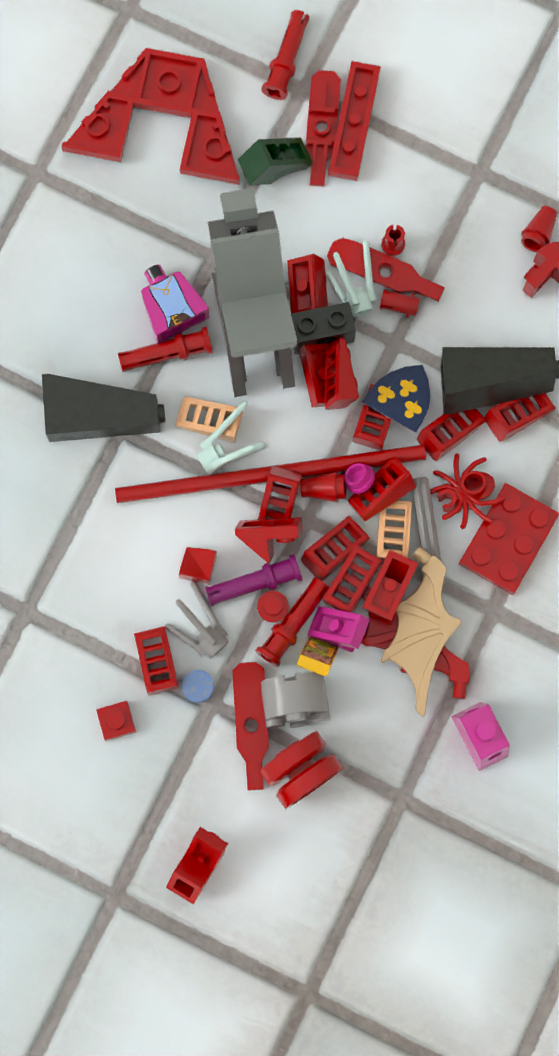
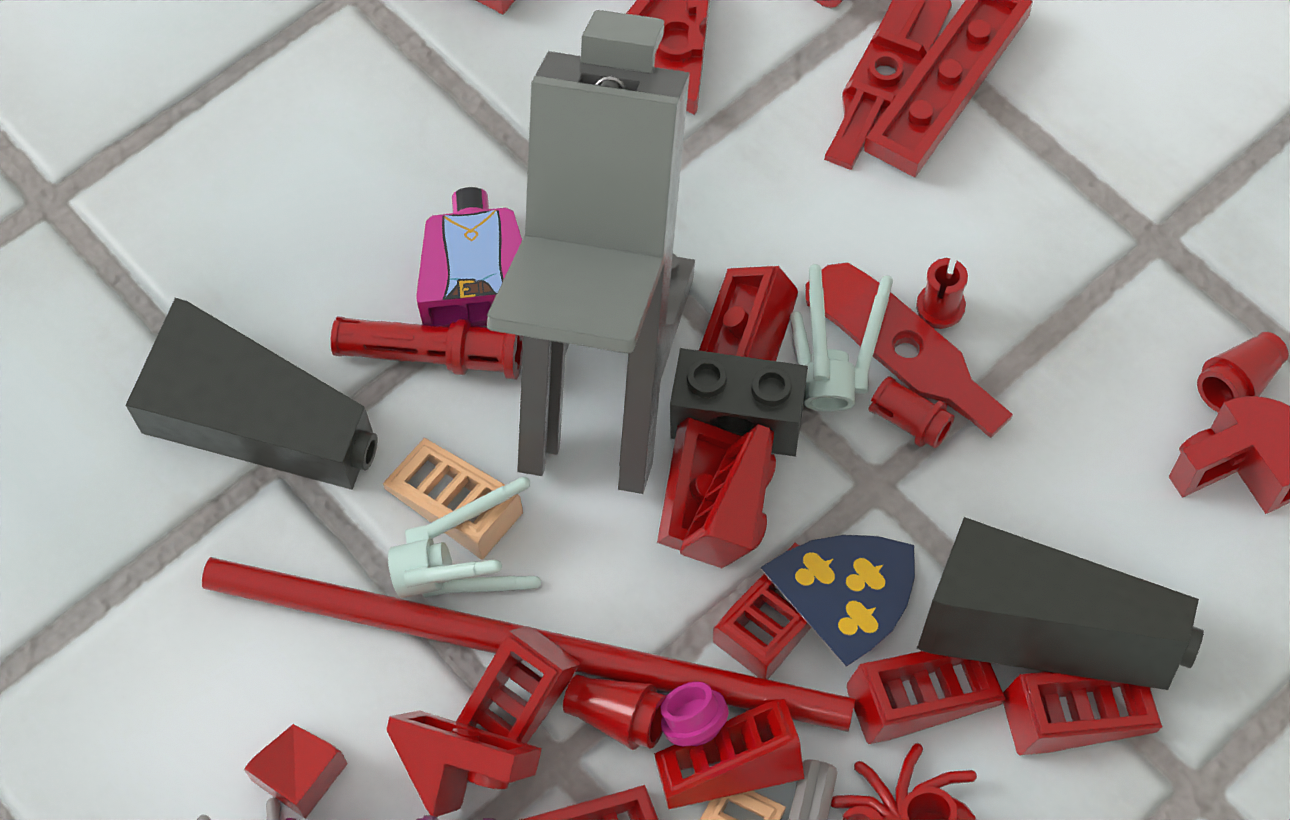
camera: 25 degrees right, 15 degrees down
dark green arch [237,137,313,186] -> none

